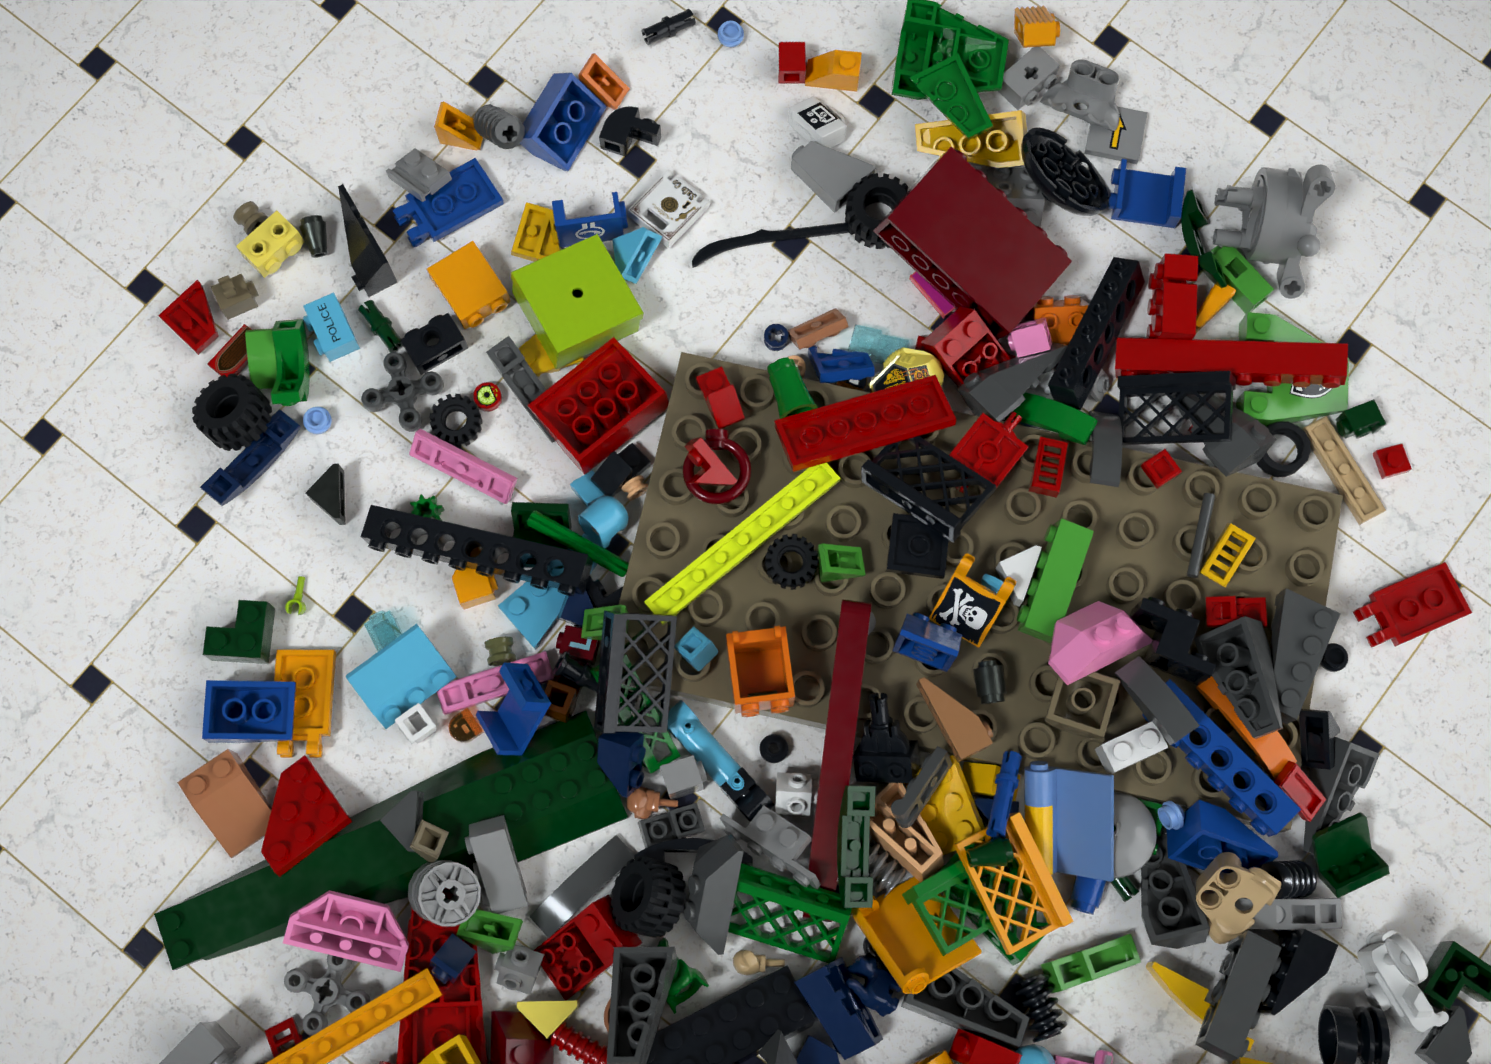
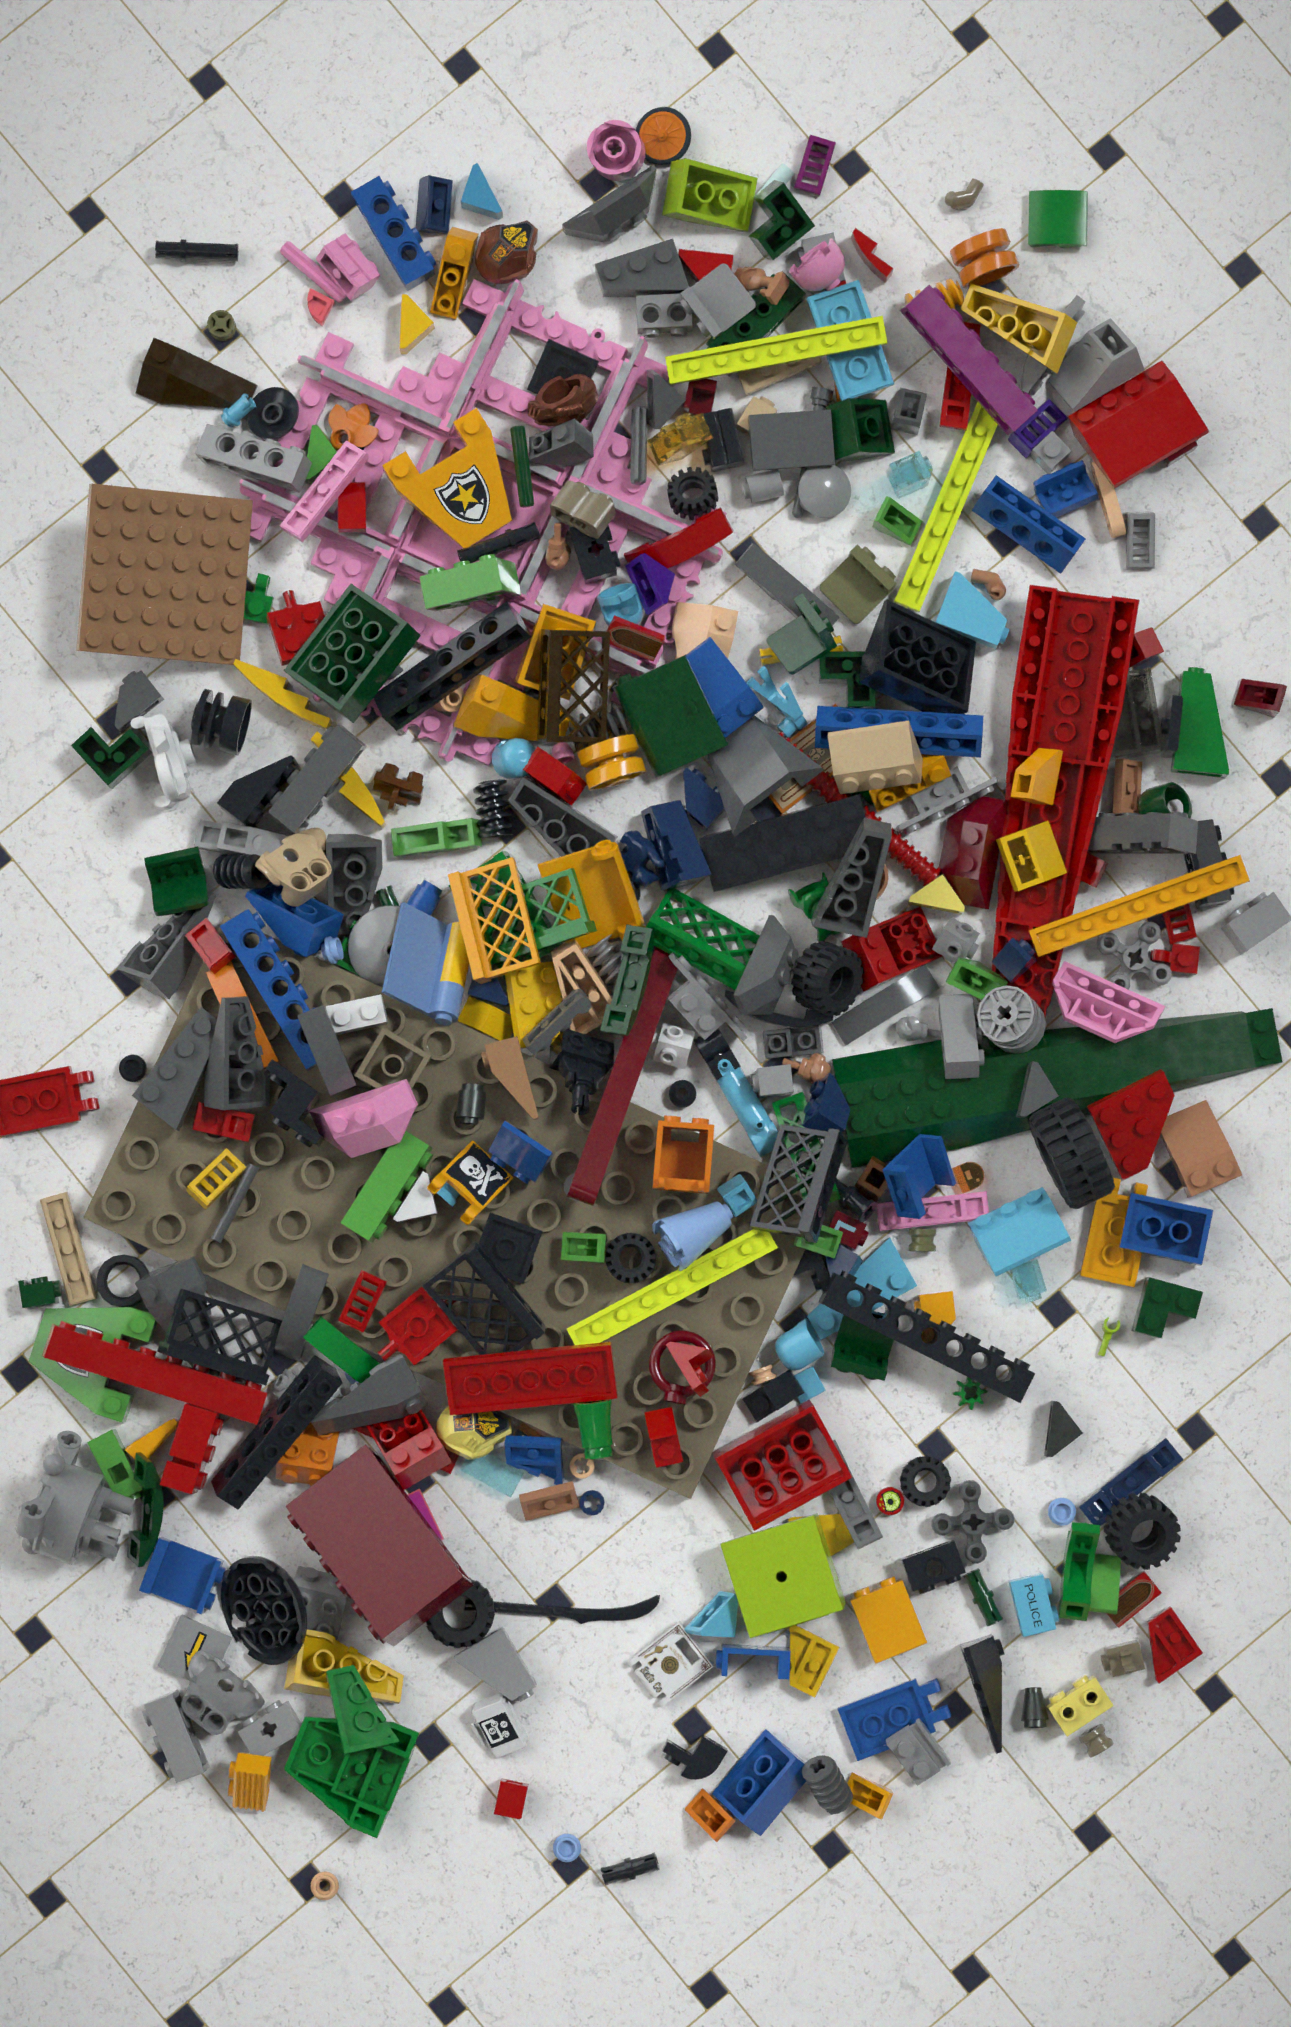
camera: 165 degrees left, 10 degrees up
white brick [395,703,436,744] -> none
bright pink plate [409,429,518,504] -> none
dark tan slope [409,820,449,863] -> none
green axle [527,511,629,577] -> none
tan piece [733,950,785,976] -> none
light orange slope [805,50,862,92] -> none
dark green cone [966,836,1013,868] -> none
blue pin [986,751,1022,839] -> none
bright pink brick [1008,317,1052,358] -> none
red tile [1140,449,1182,489] -> none
black slope [1299,709,1340,770] -> none
red plate [1373,444,1412,479] -> none
none -> light grey slope [142,1689,210,1783]
none -> reddish brown hips [373,763,424,811]
none -> light blue cone [652,1201,733,1271]
none -> light grey piece [896,1016,941,1041]
none -> black tyre [1028,1098,1115,1209]
none -> red plate [1150,943,1200,975]

